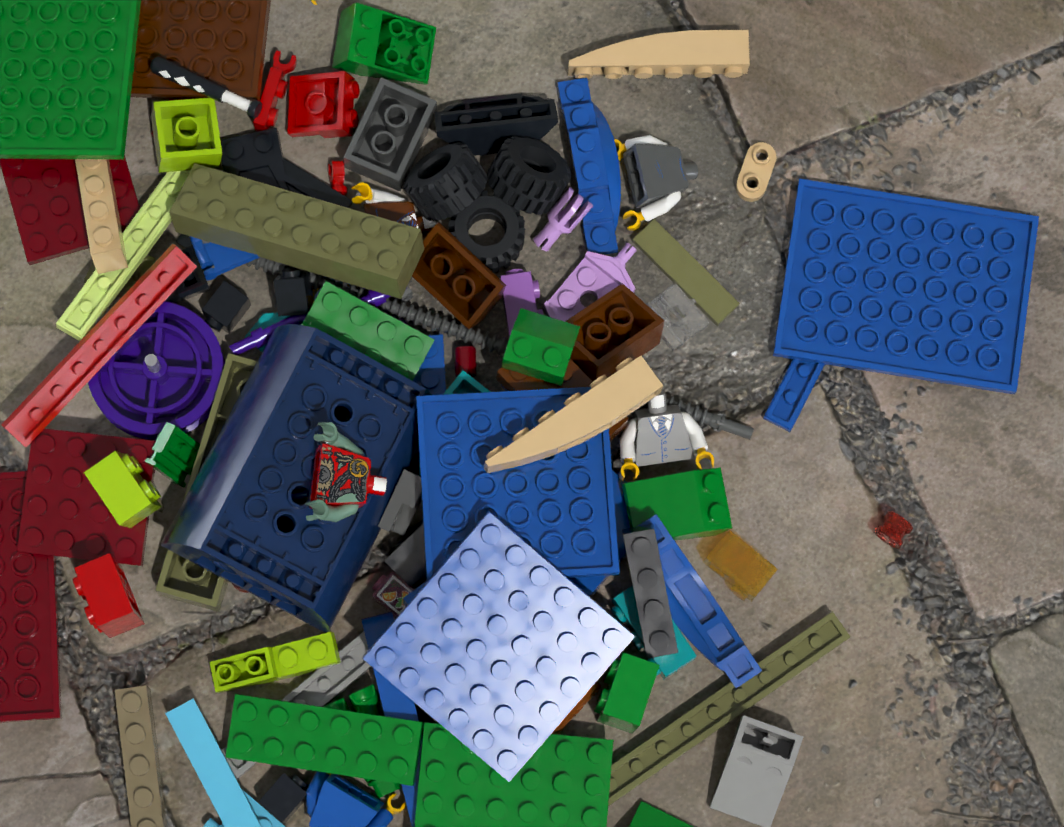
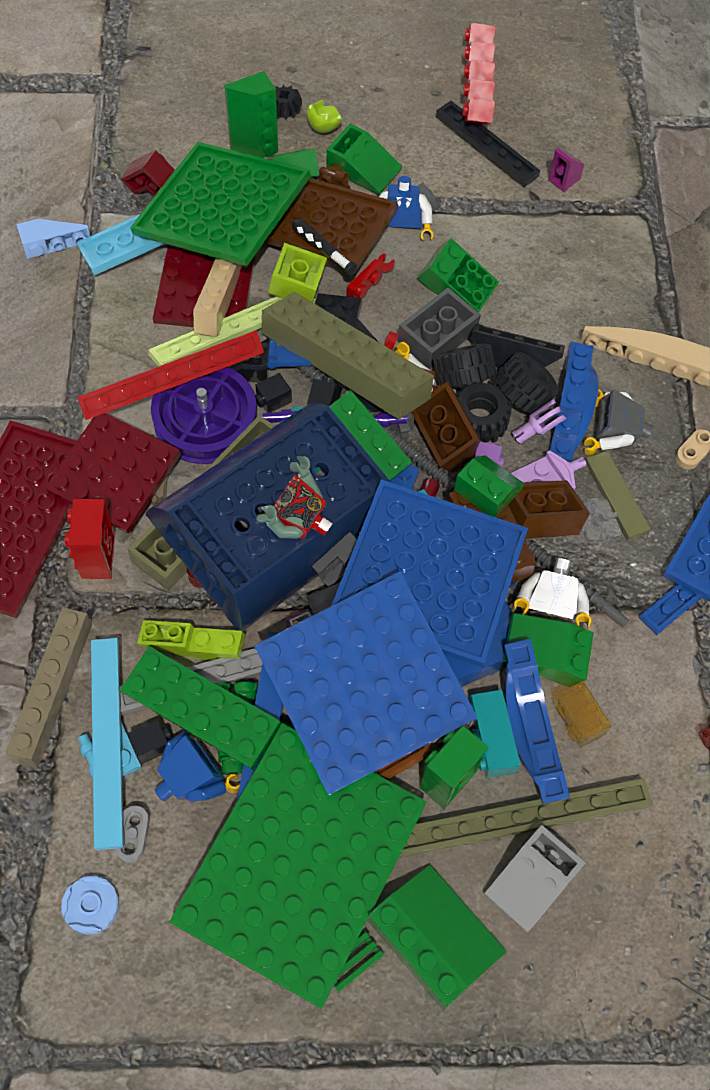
camera: 25 degrees right, 15 degrees down
lime brick [84,451,162,528] -> none
green plate [145,422,200,487] -> none
red plate [287,71,360,138] -> none
tan slope [484,356,663,473] -> none
black brick [622,524,678,659] -> none

